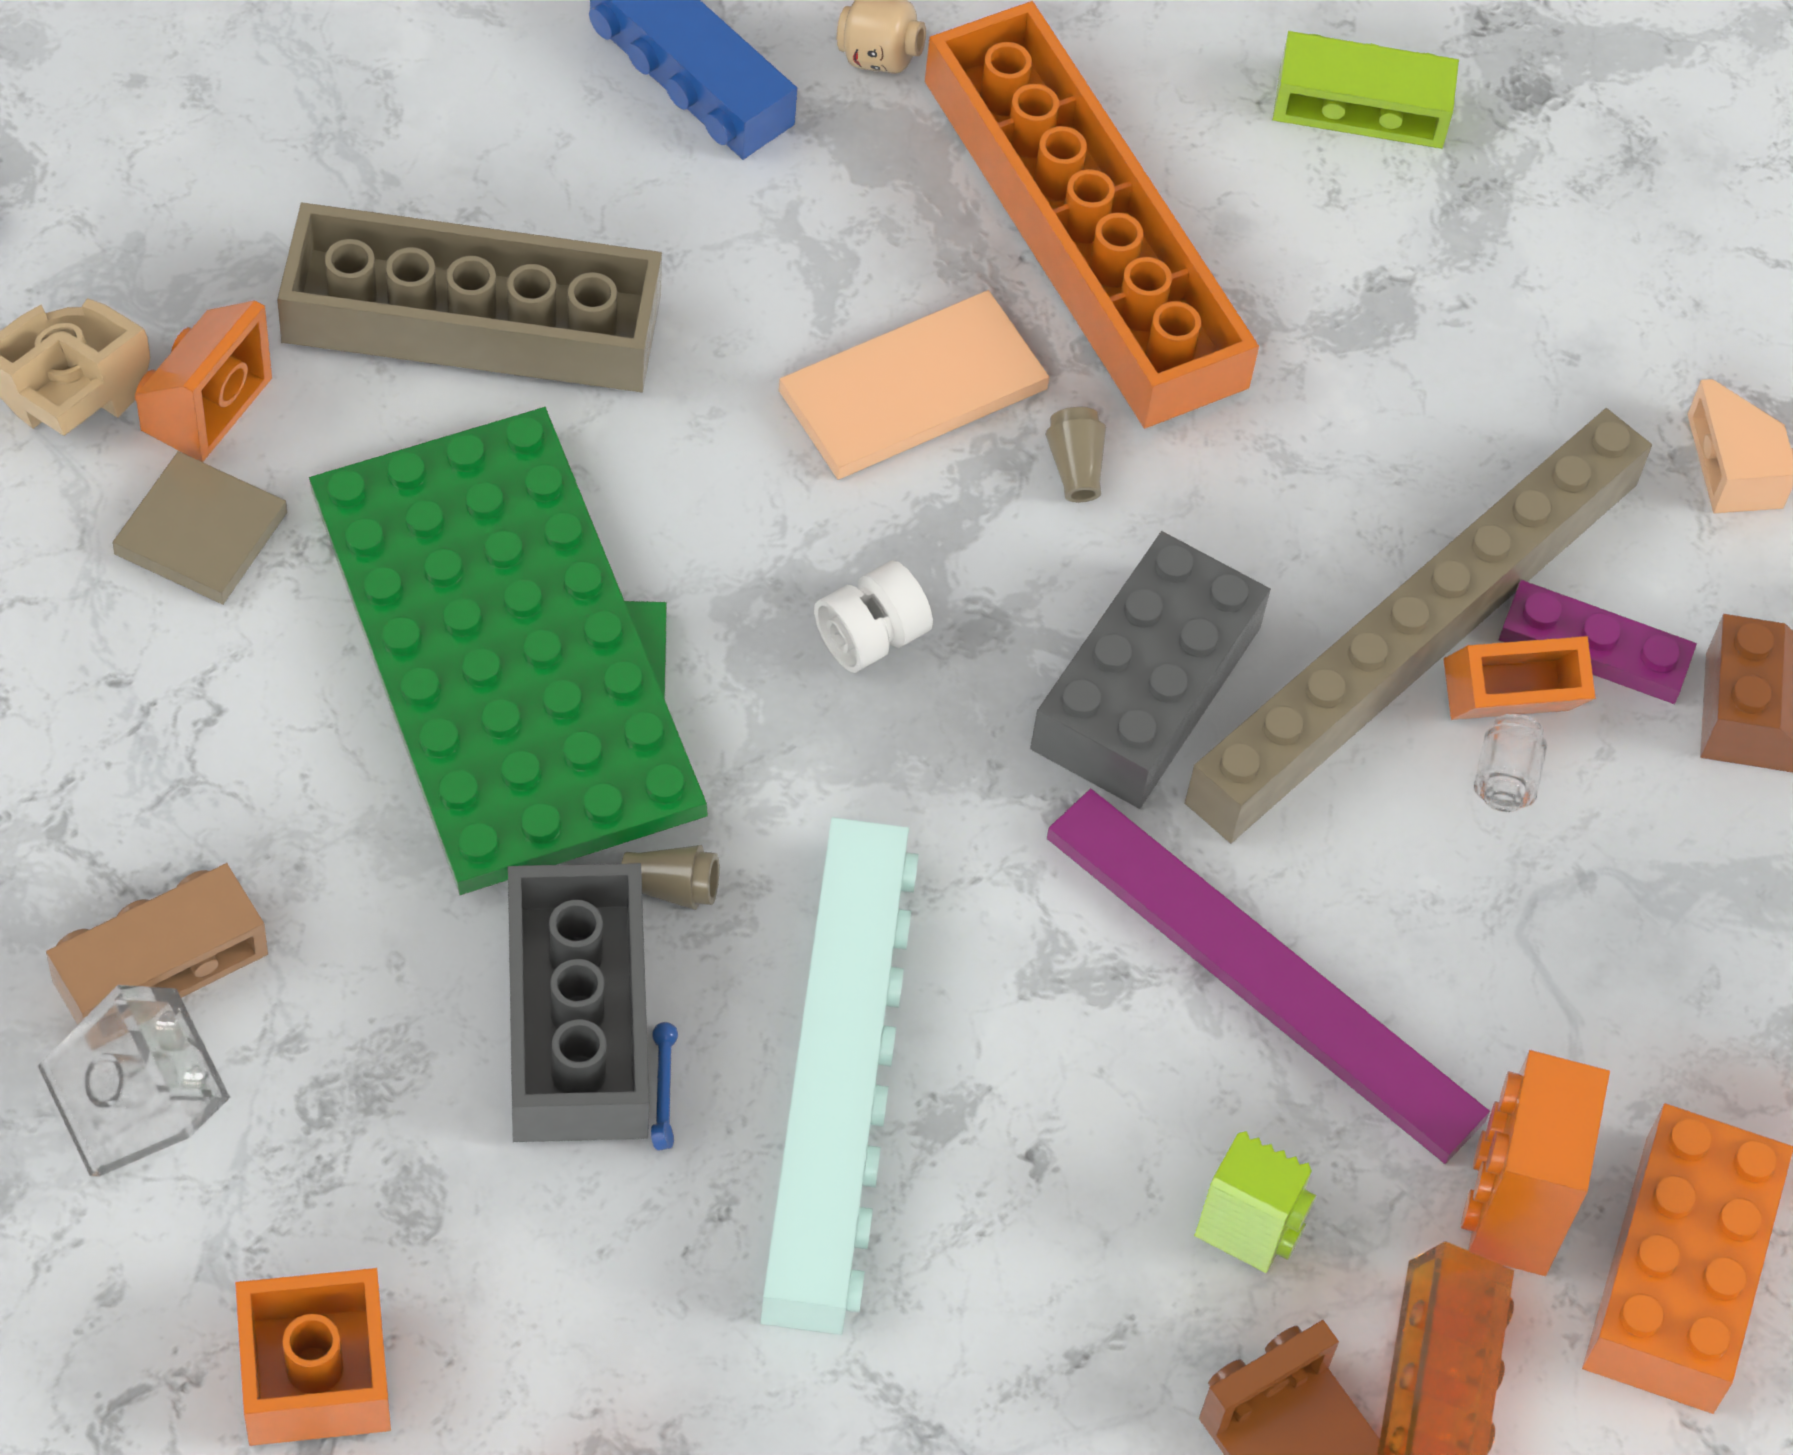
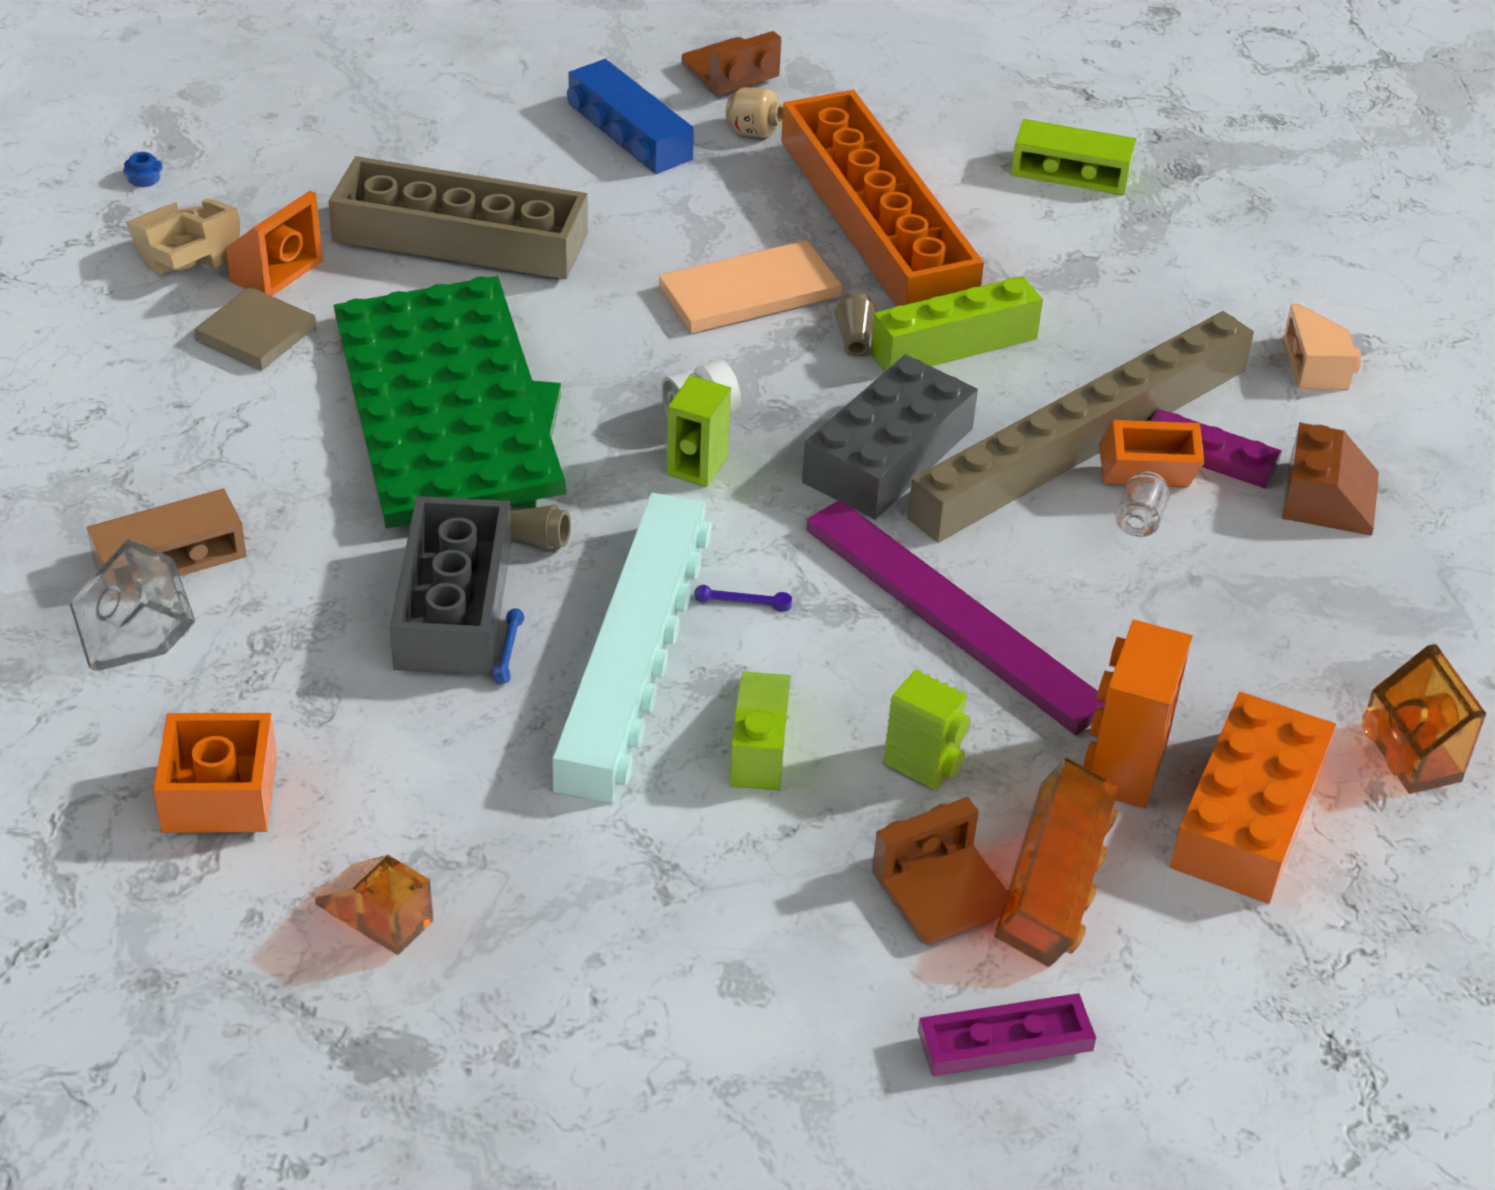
camera: 10 degrees right, 15 degrees down
none -> lime brick [667,375,731,487]
none -> dark purple hinge [694,584,792,612]
none -> lime slope [730,671,791,791]
none -> lime brick [870,276,1043,372]

